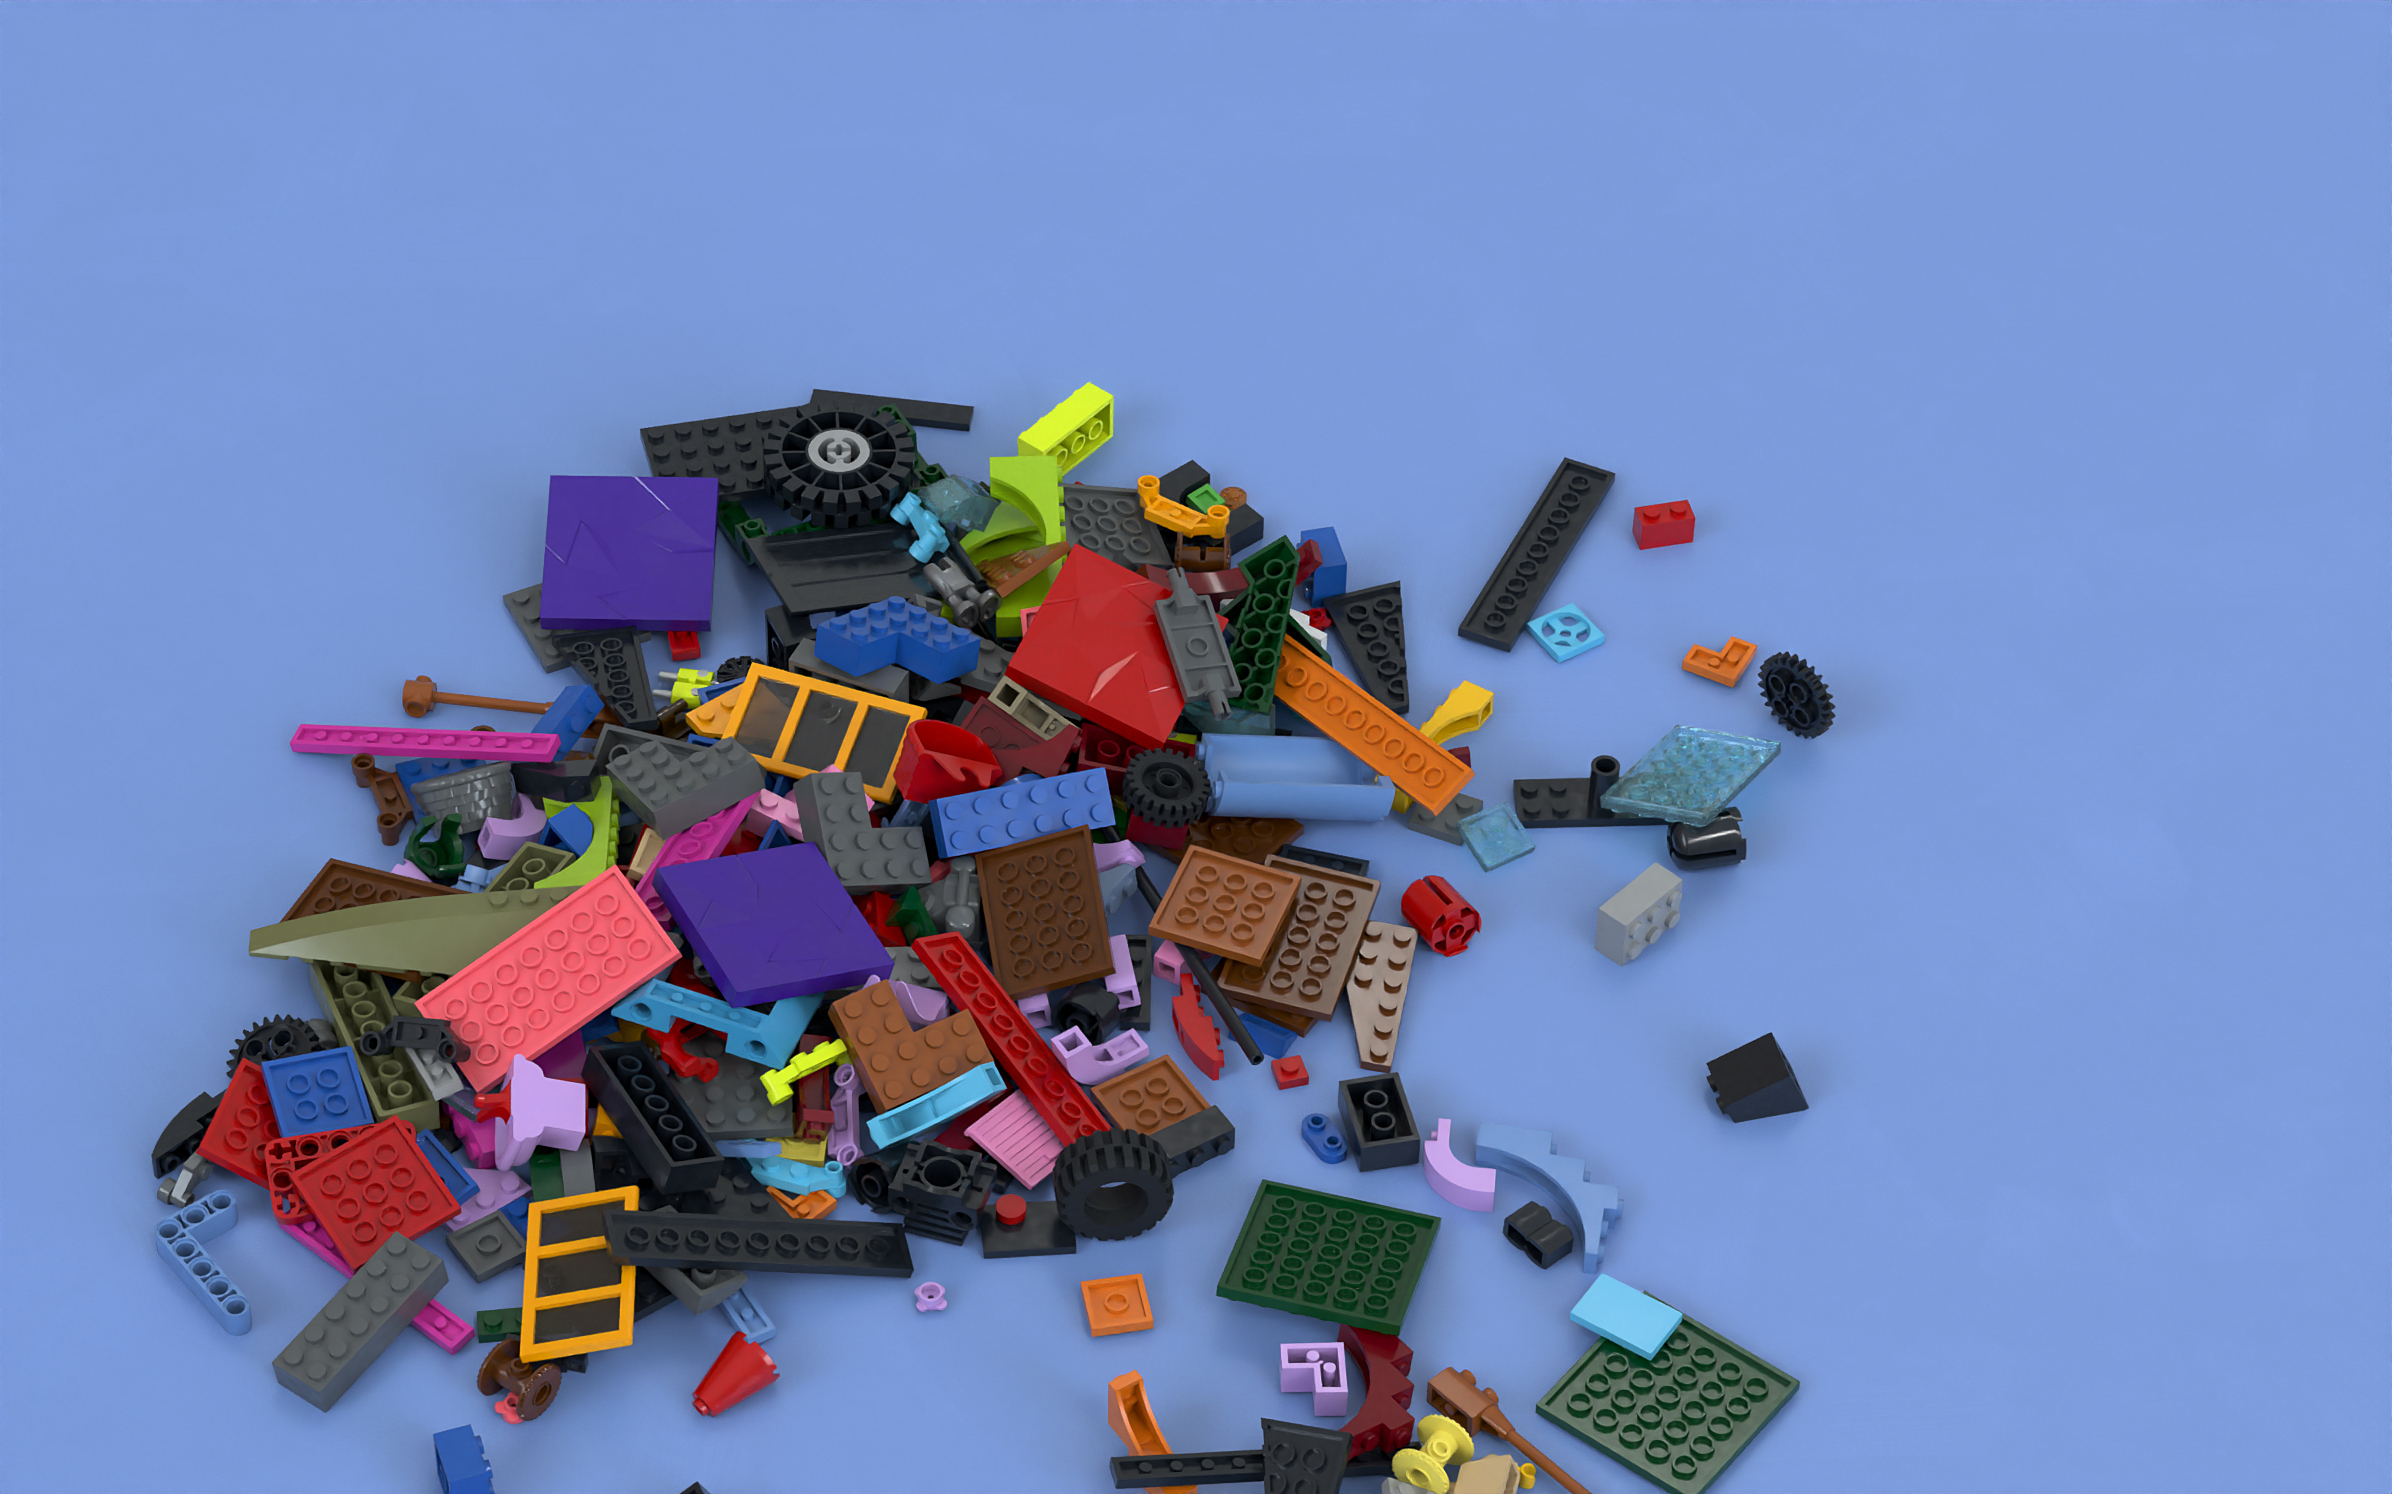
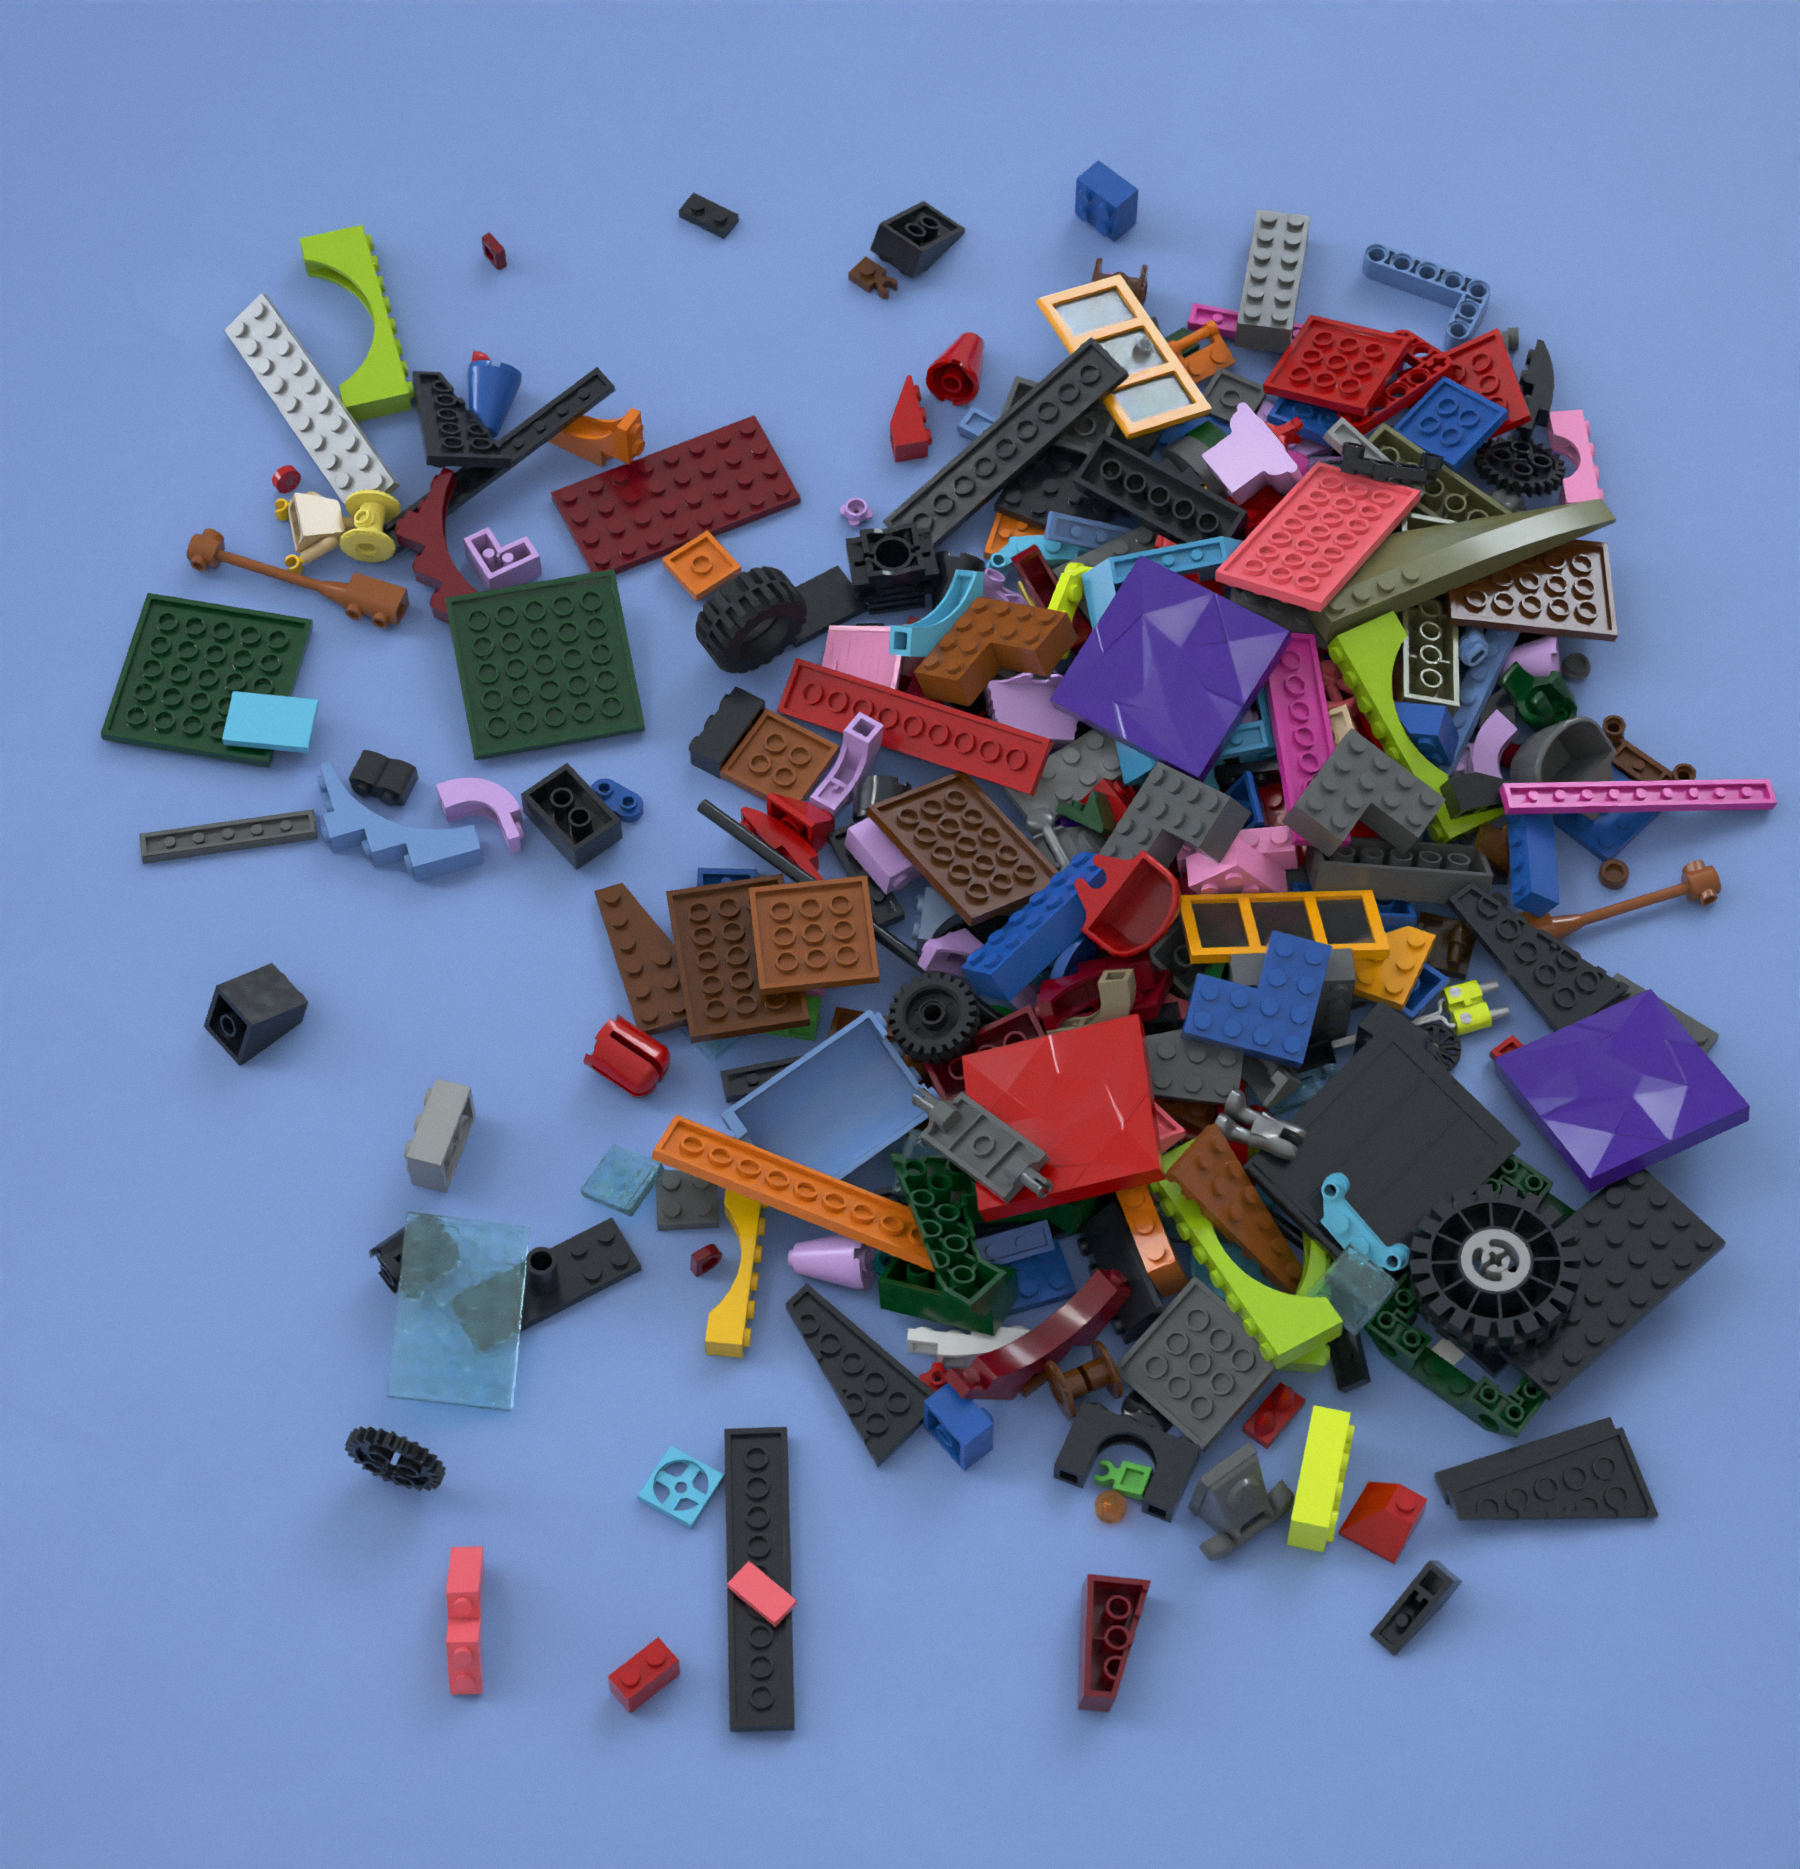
camera: 155 degrees right, 15 degrees up
red tile [996,1194,1026,1225] -> none
light orange plate [1137,475,1230,539] -> none
red plate [1271,1055,1309,1090] -> none
orange plate [1682,636,1757,688] -> none
none -> dark grey tile [139,809,318,864]
none -> coral arch [446,1546,485,1695]
none -> dark red plate [551,415,801,575]
none -> coral tile [727,1561,797,1627]
none -> red slope [766,792,835,853]
none -> red slope [890,375,932,462]
none -> dark red wedge [1077,1574,1151,1712]
none -> orange plate [1168,320,1236,384]
none -> dark grey piece [1188,1442,1294,1561]
none -> red slope [1338,1481,1427,1564]
none -> black slope [1370,1560,1463,1656]
none -> black wing [1446,1427,1659,1521]
none -> bright pink arch [1546,410,1604,505]

